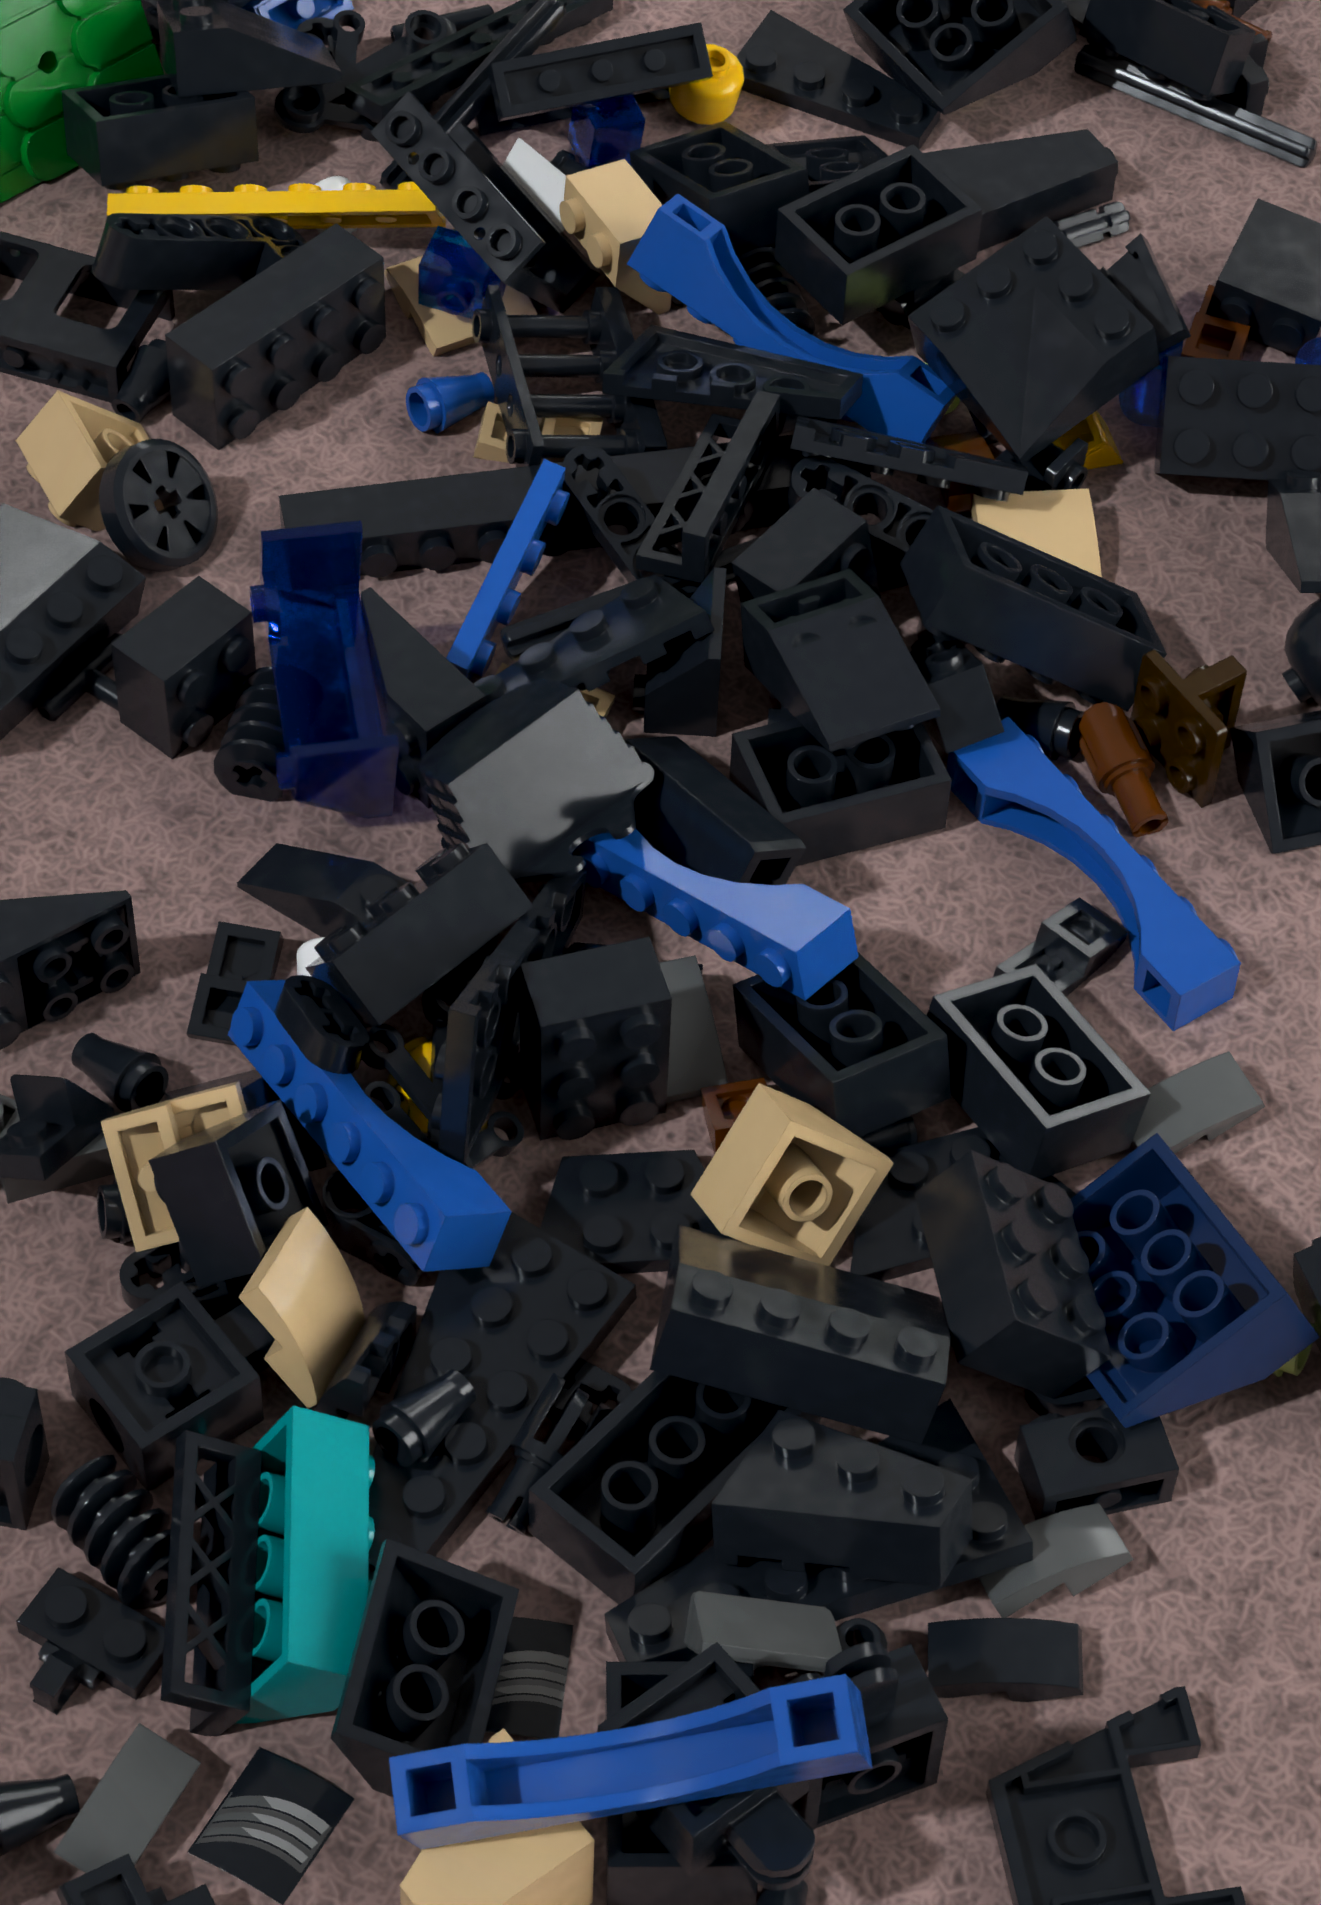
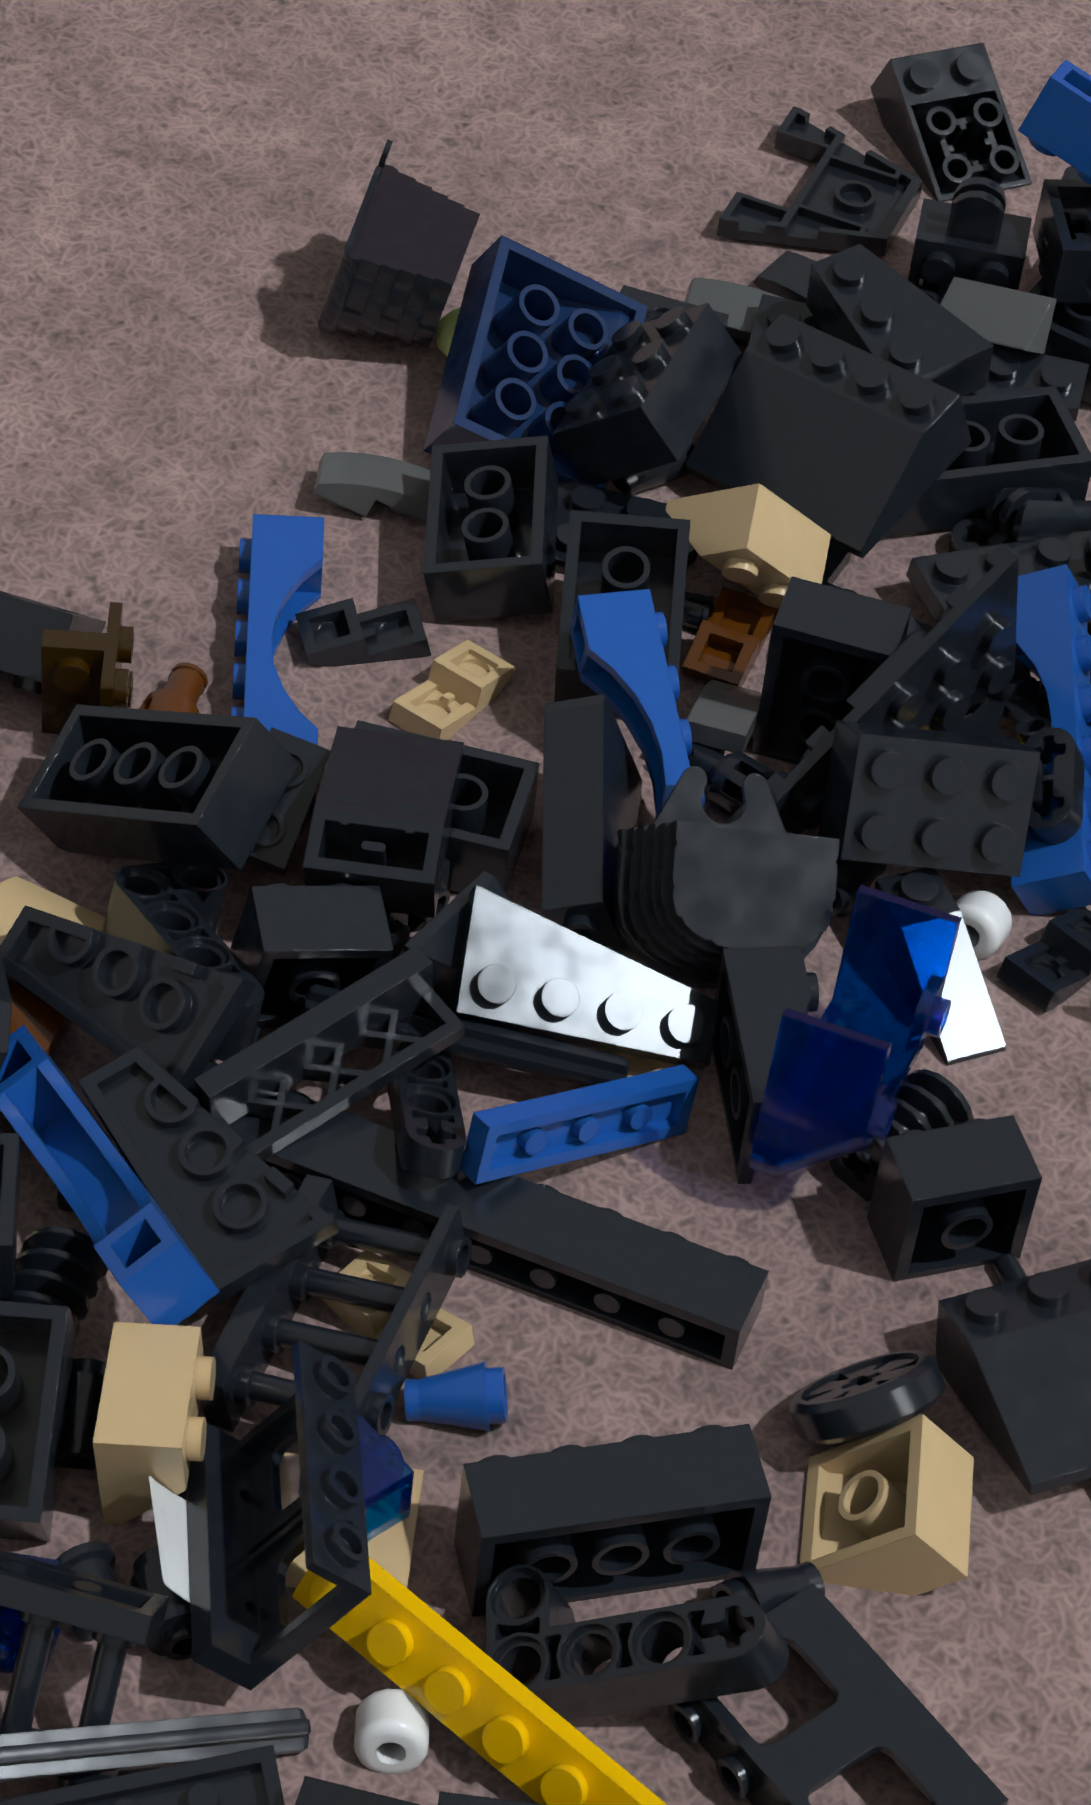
camera: 150 degrees left, 5 degrees down
none -> tan slope [388,639,515,740]

